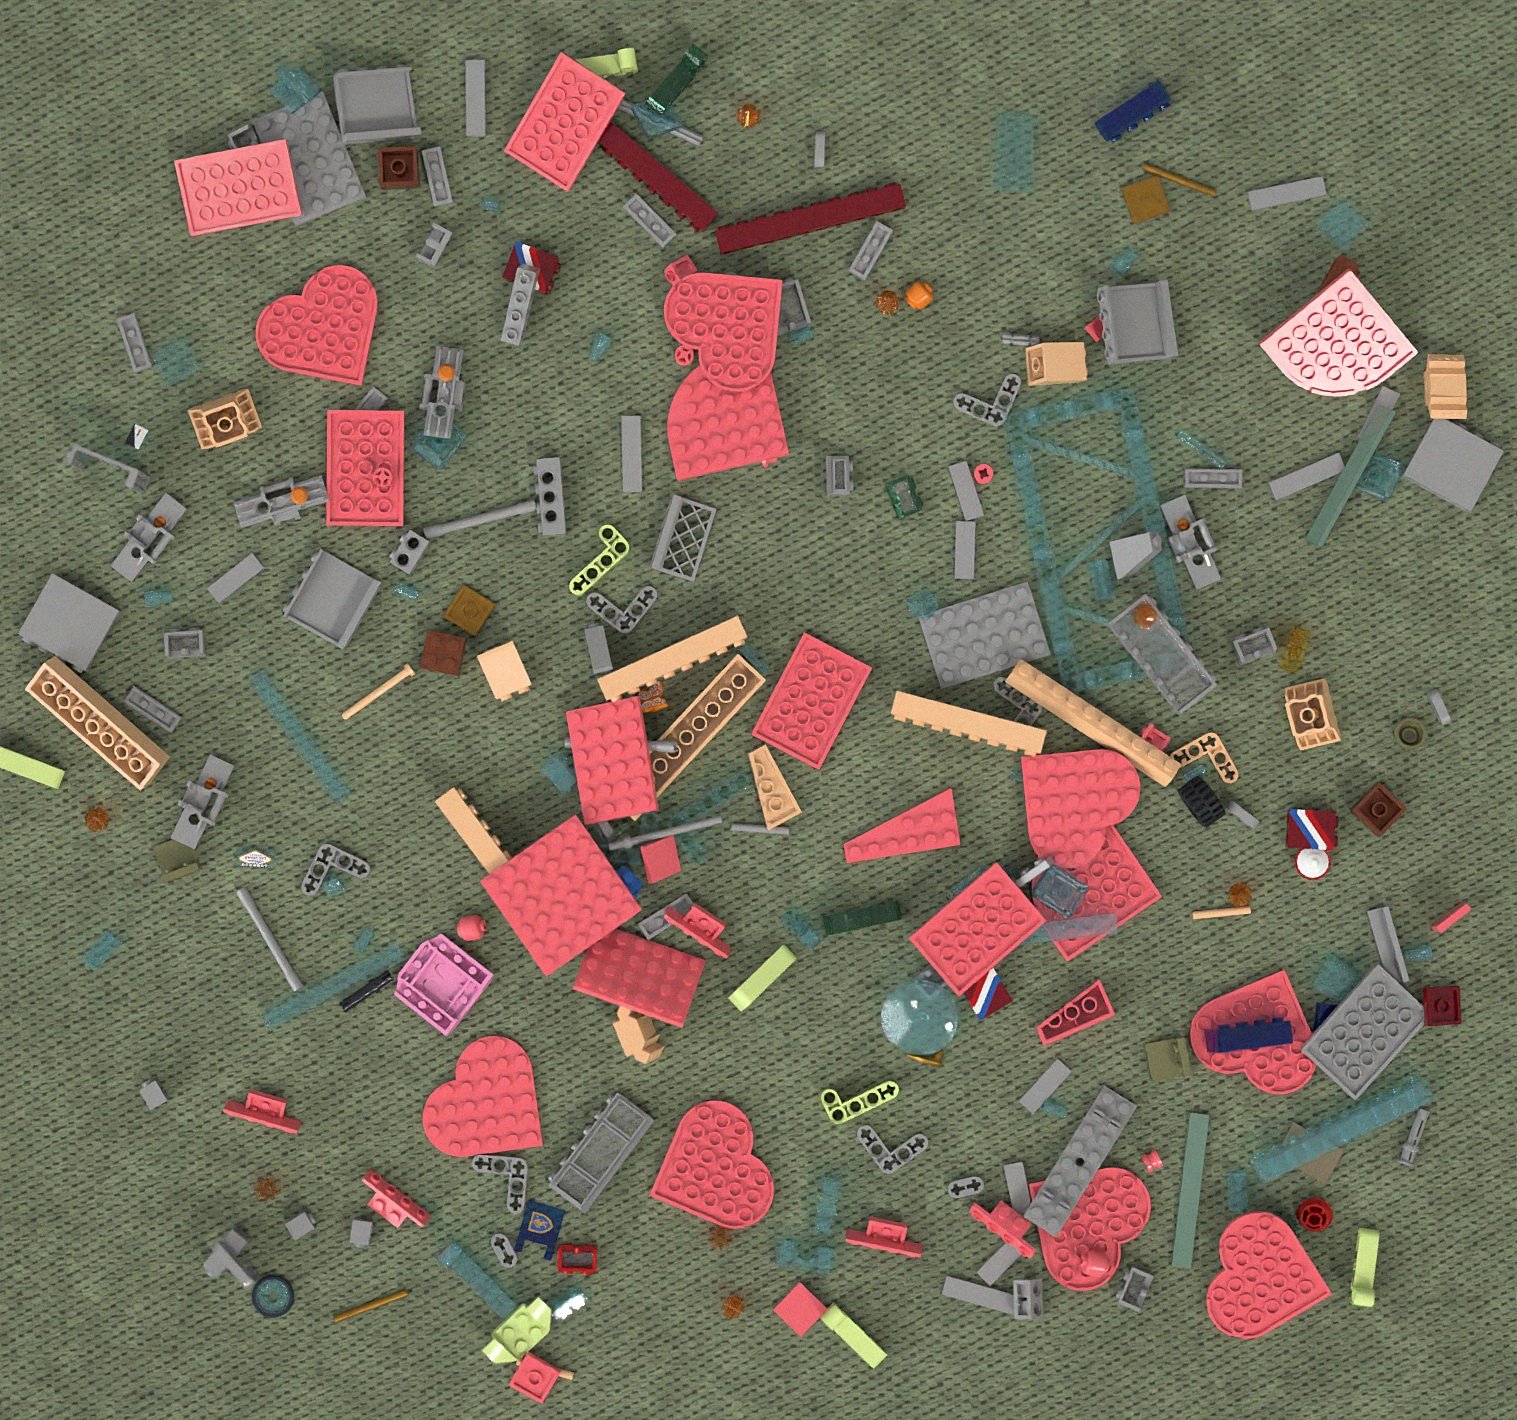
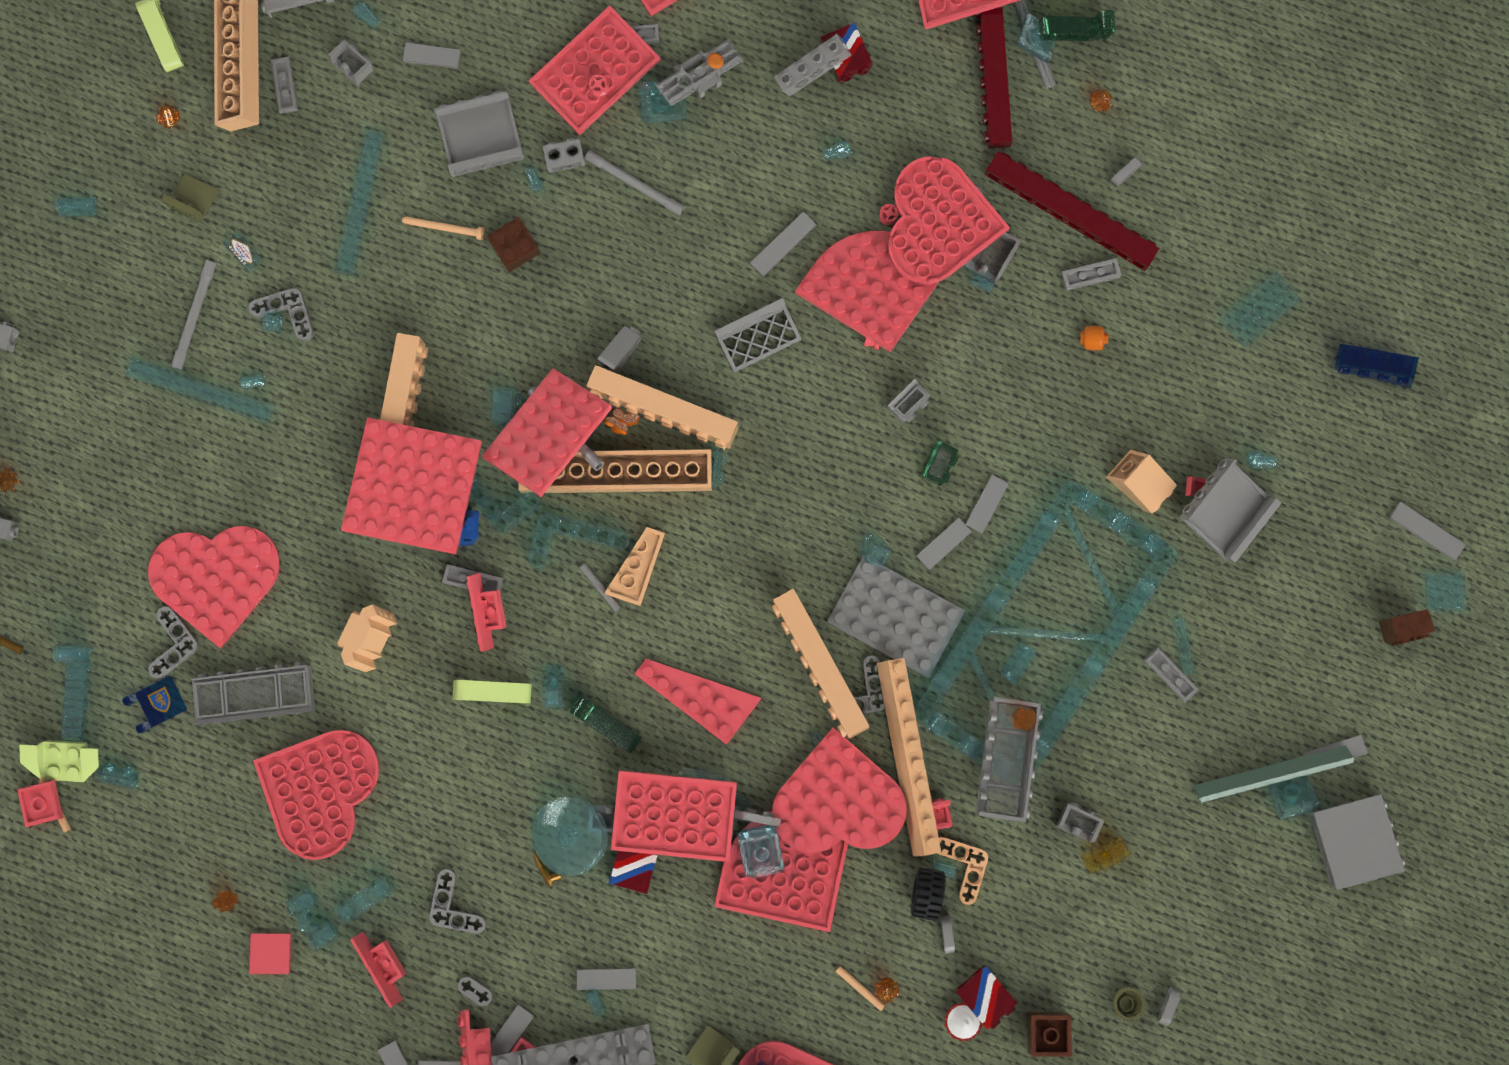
camera: 50 degrees right, 5 degrees down
light grey piece [171,755,234,849] -> none
coral bracket [223,1089,302,1134] -> none
light grey piece [233,475,329,528] -> none
black pin [339,970,394,1013] -> none
light grey brick [349,1218,374,1248] -> none
coral bracket [362,1170,431,1228] -> none
bright pink wedge [394,934,494,1036] -> none
pearl gold tile [443,584,496,637] -> none
coral head [457,914,487,941] -> none
light nougat slope [477,641,532,702] -> none
light grey beam [491,1233,518,1268] -> none
light grey brick [533,457,566,537] -> none
red window [558,1244,598,1275] -> none
yellowish green beam [569,525,630,596] -> none
coral plate [573,928,706,1027] -> none
light grey beam [586,586,657,634] -> none
light grey beam [592,821,616,844] -> none
light grey bar [608,815,722,851] -> none
light grey plate [623,194,677,248] -> none
coral tile [641,835,681,884] -> none
coral bracket [664,255,698,286] -> none
clear orange gear [708,1226,732,1251] -> none
coral plate [751,632,872,770] -> none
yellowish green beam [820,1303,887,1369] -> none
yellowish green beam [821,1080,899,1124] -> none
clear orange gear [876,290,899,314] -> none
light grey beam [953,374,1021,427] -> none
coral wheel [973,464,993,484] -> none
light grey axle [1002,333,1040,346] -> none
clear light blue tile [1018,913,1119,946] -> none
coral wedge [1036,979,1115,1047] -> none
light grey slope [1110,531,1162,579] -> none
pearl gold tile [1121,175,1170,224] -> none
pearl gold bar [1142,163,1216,197] -> none
light grey piece [1160,495,1221,590] -> none
plate [1259,268,1418,396] -> none
light grey tile [1268,453,1345,501] -> none
light nougat slope [1285,678,1341,750] -> none
light nougat slope [1424,354,1467,419] -> none

